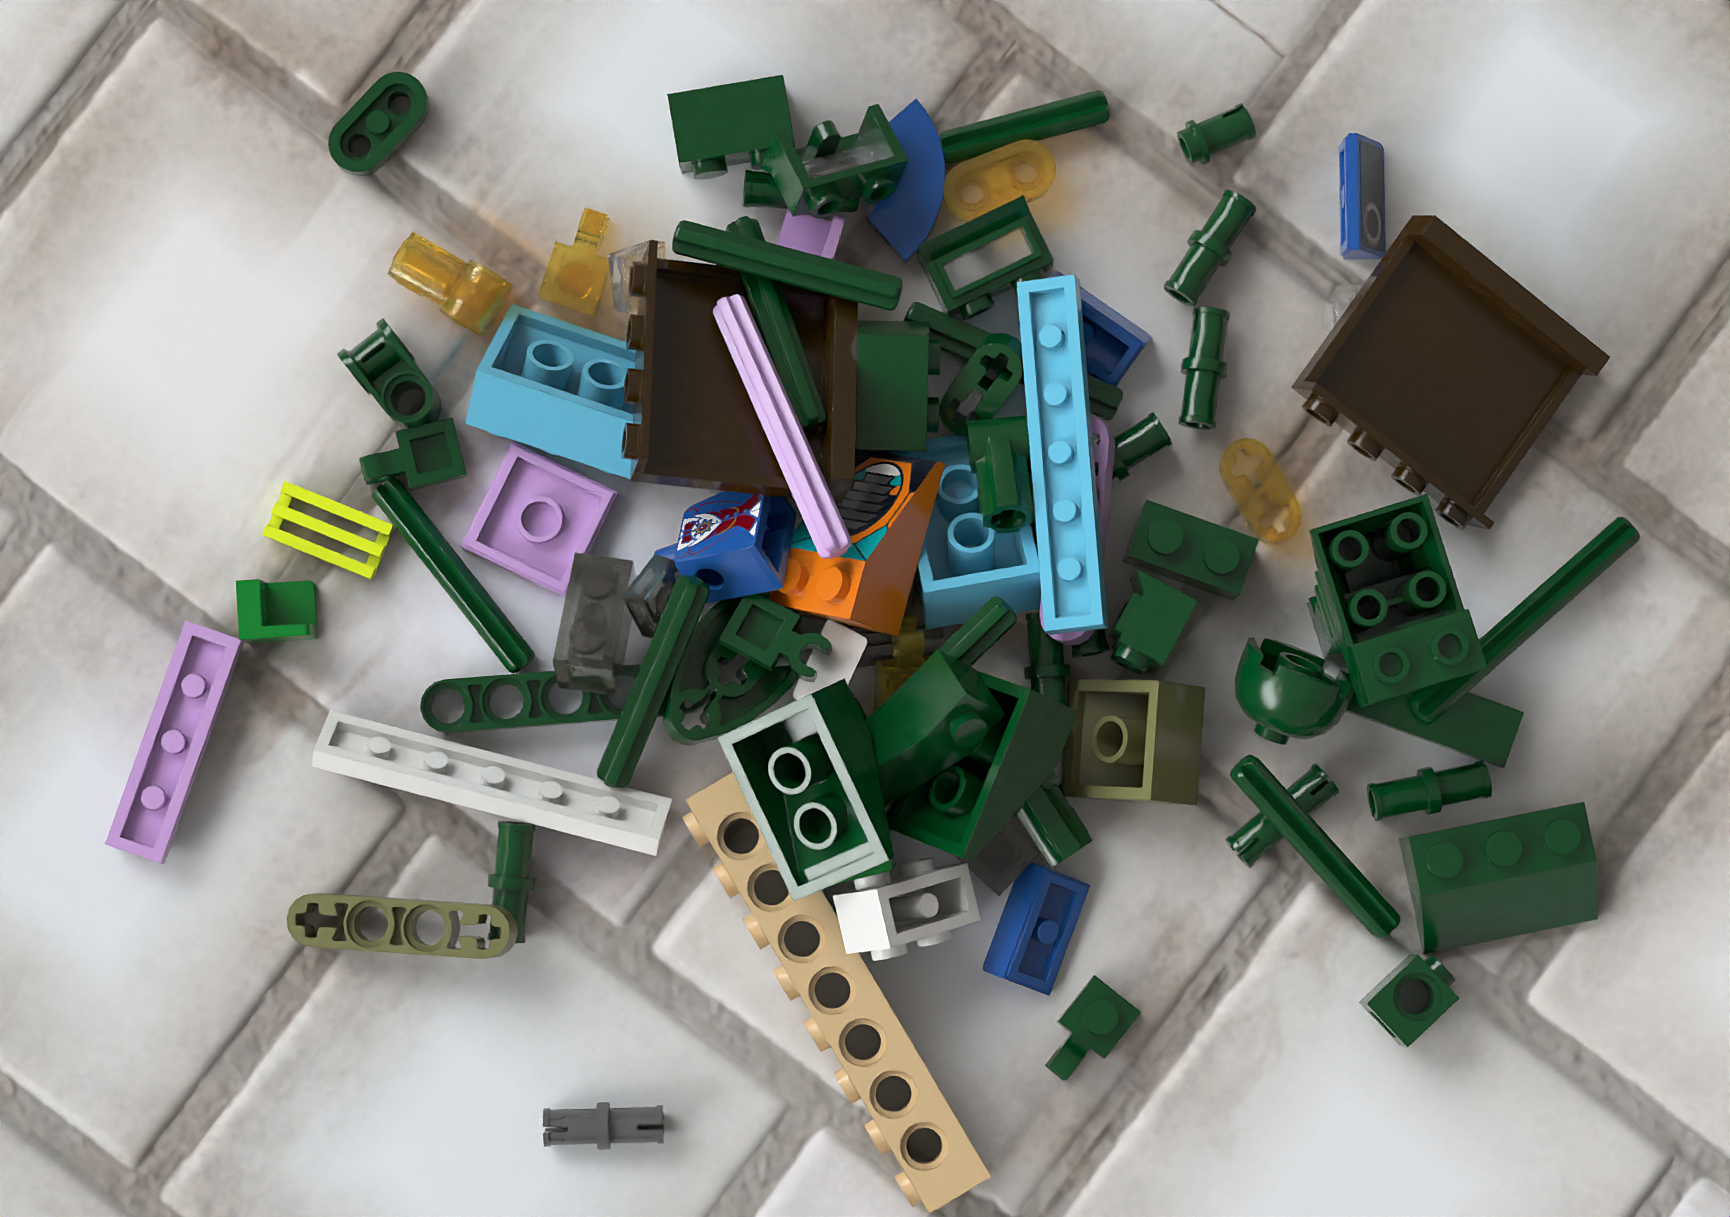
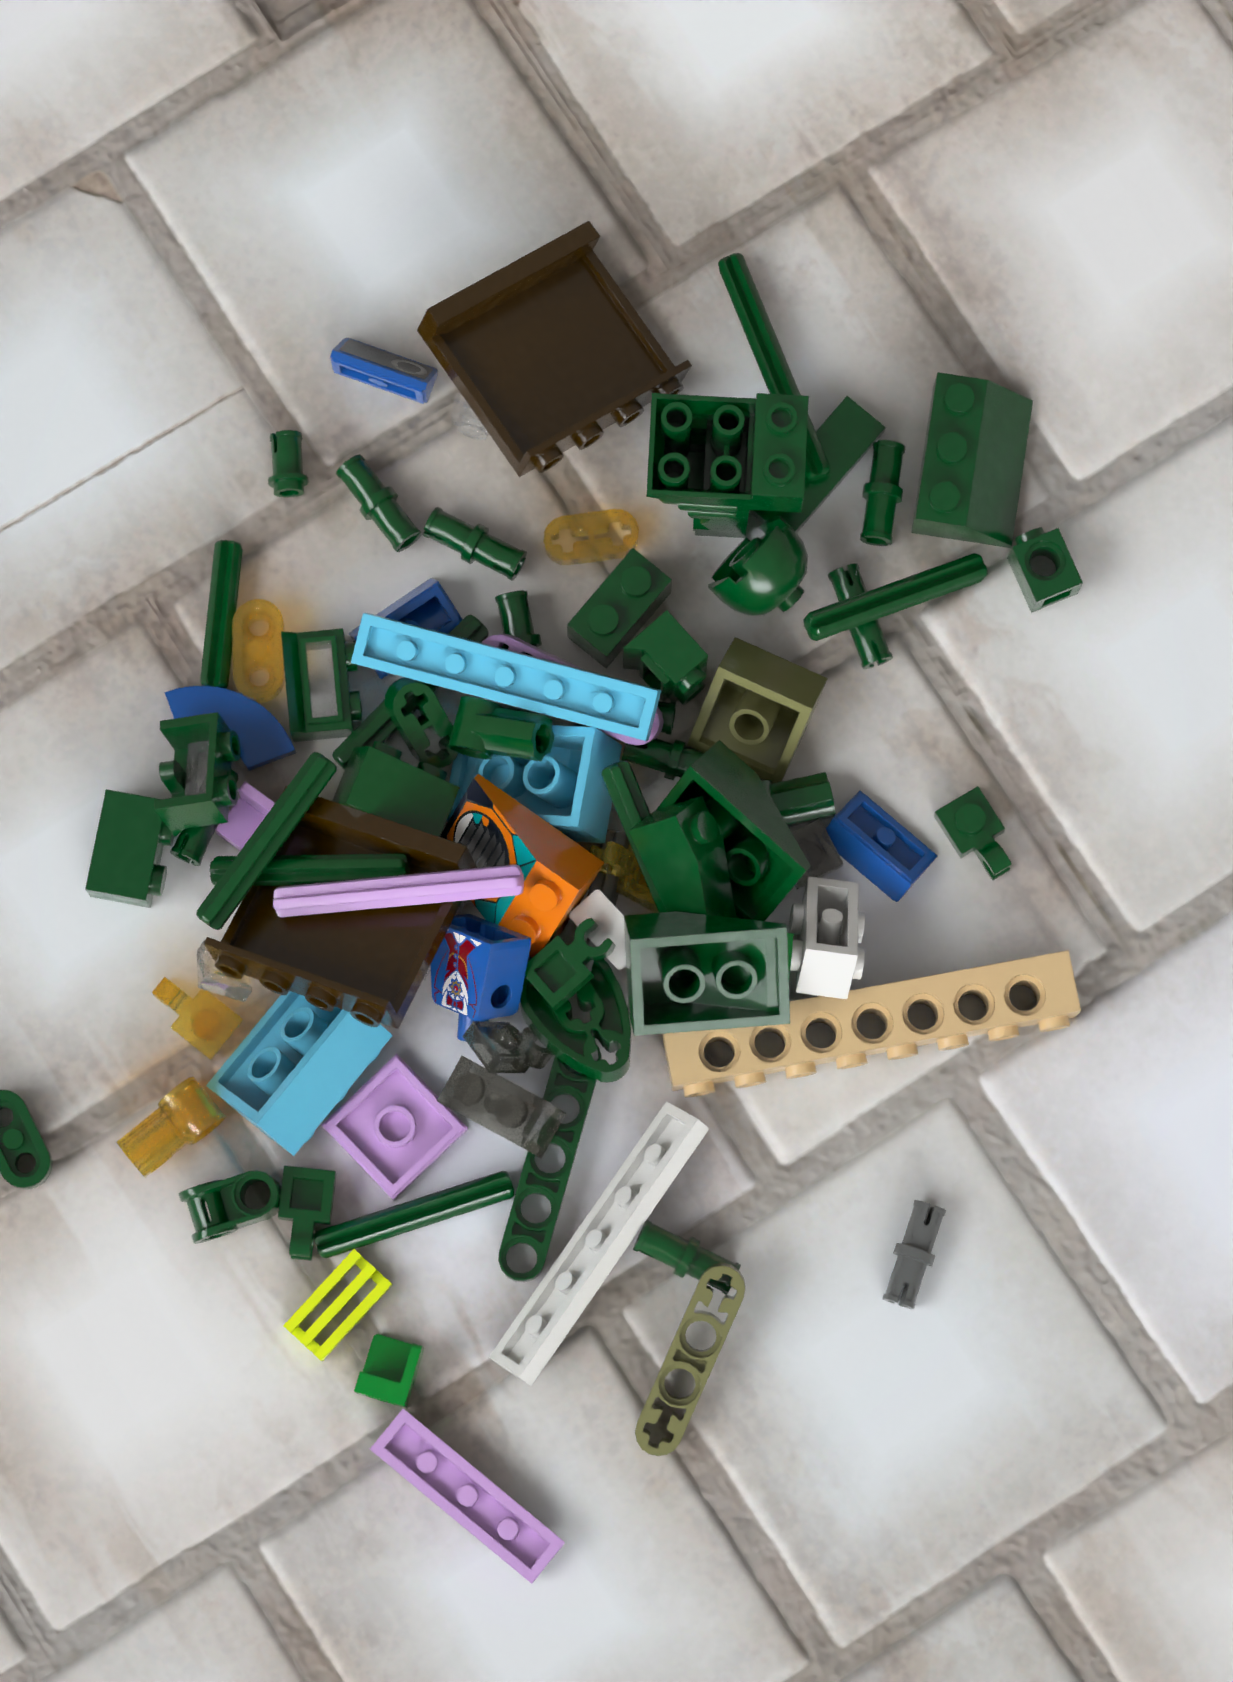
camera: 70 degrees left, 5 degrees down
dark green axle [597,575,710,788] -> none

